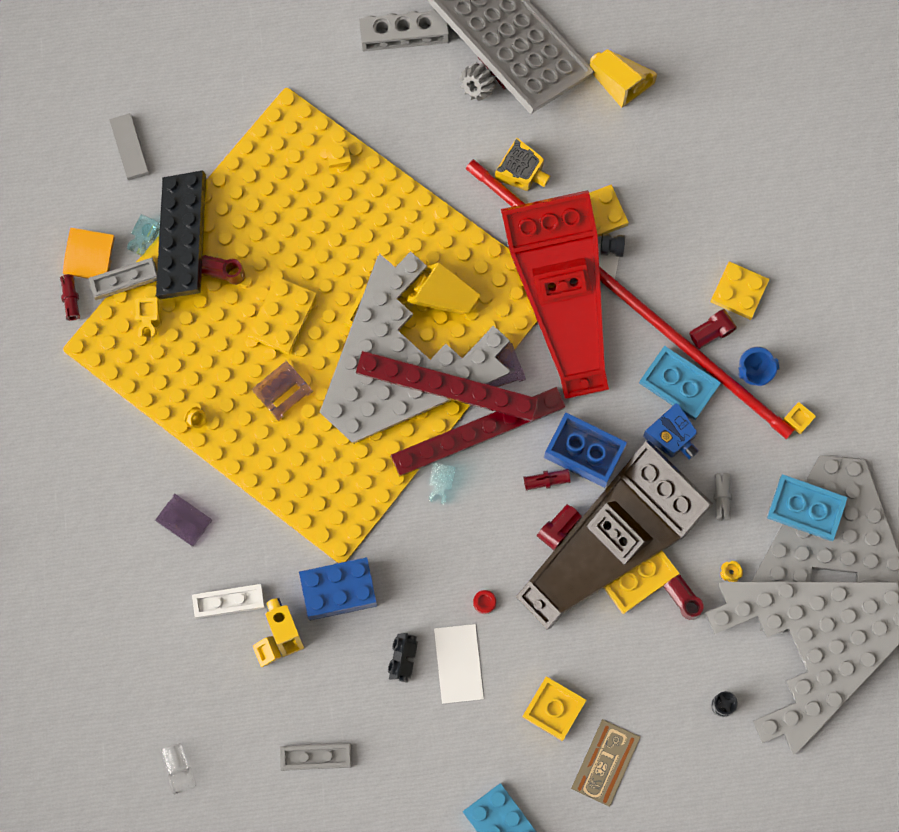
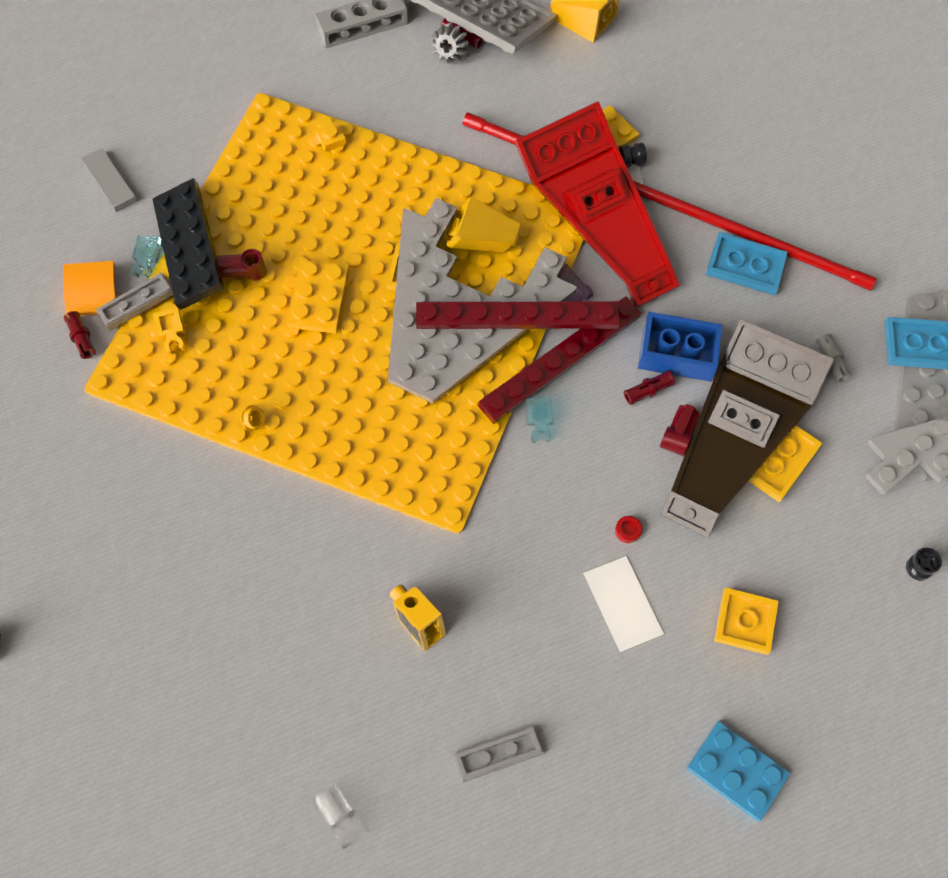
camera: 20 degrees left, 10 degrees down
clear purple plate [155,493,212,547] -> none
white plate [192,584,265,619] -> none
plate [252,361,313,421] -> none
yellow plate [253,636,282,667] -> none
blue brick [299,557,377,621] -> none
black hinge [388,633,418,683] -> none
torso [495,138,551,191] -> none
sticker [571,719,640,807] -> none
blue torso [643,403,699,460] -> none
dark red piece [663,574,704,620] -> none
dark red piece [689,309,737,349] -> none
yellow plate [710,261,769,320] -> none
yellow plate [720,561,743,582] -> none
blue cap [738,347,780,386] -> none
yellow plate [783,402,816,434] -> none

